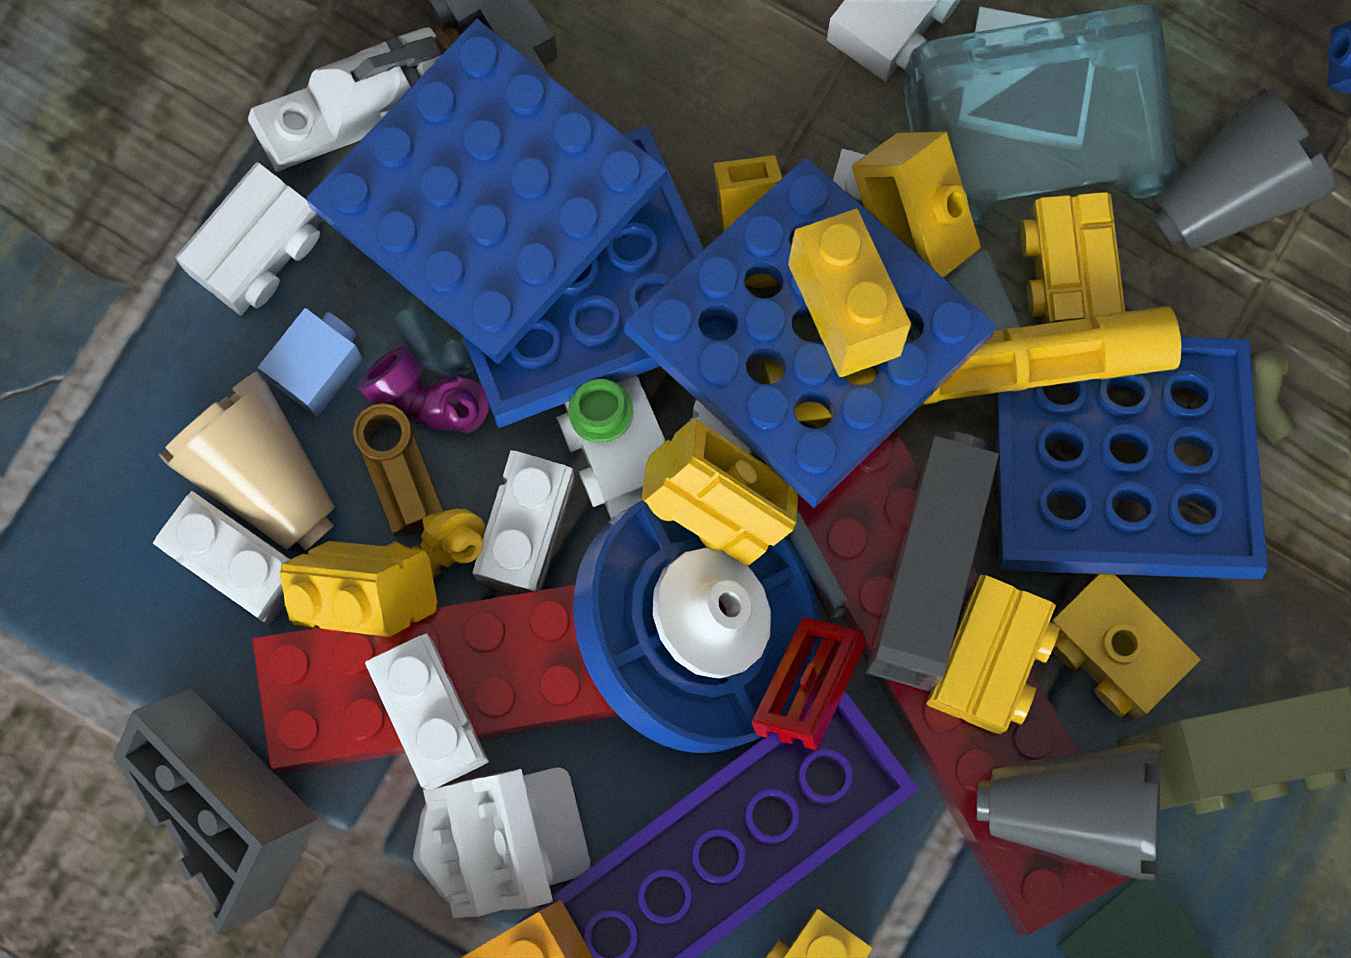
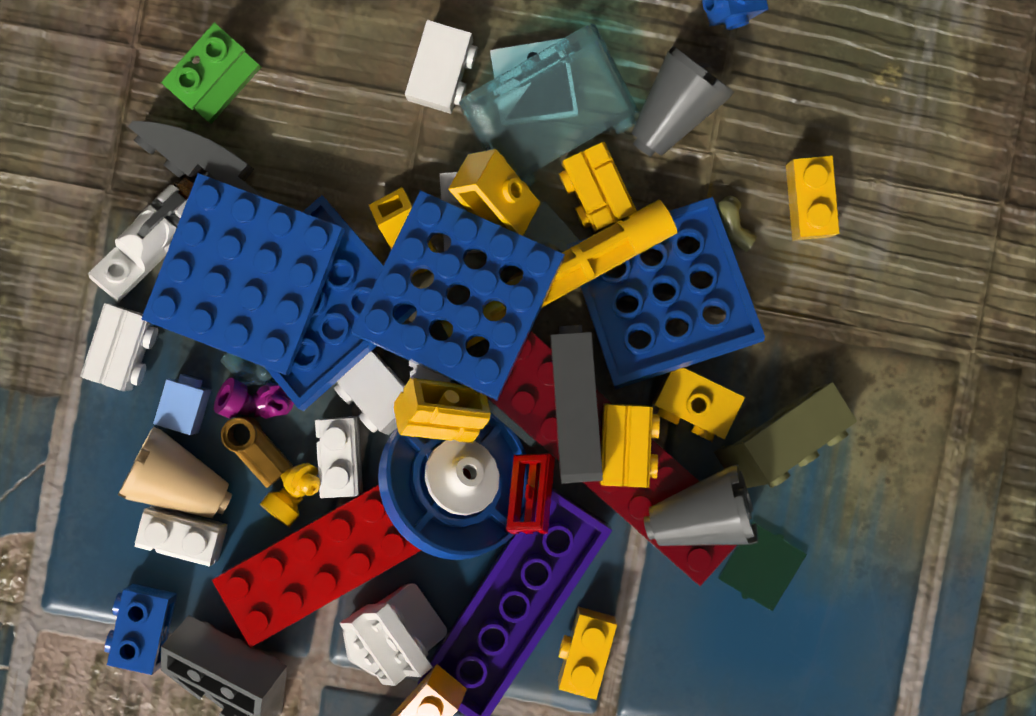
camera: 15 degrees left, 10 degrees up
yellow brick [279,541,438,637] -> none
white brick [365,633,489,791] -> none
bright green plate [568,379,634,443] -> none
yellow brick [788,208,911,378] -> none
none -> blue brick [104,584,177,675]

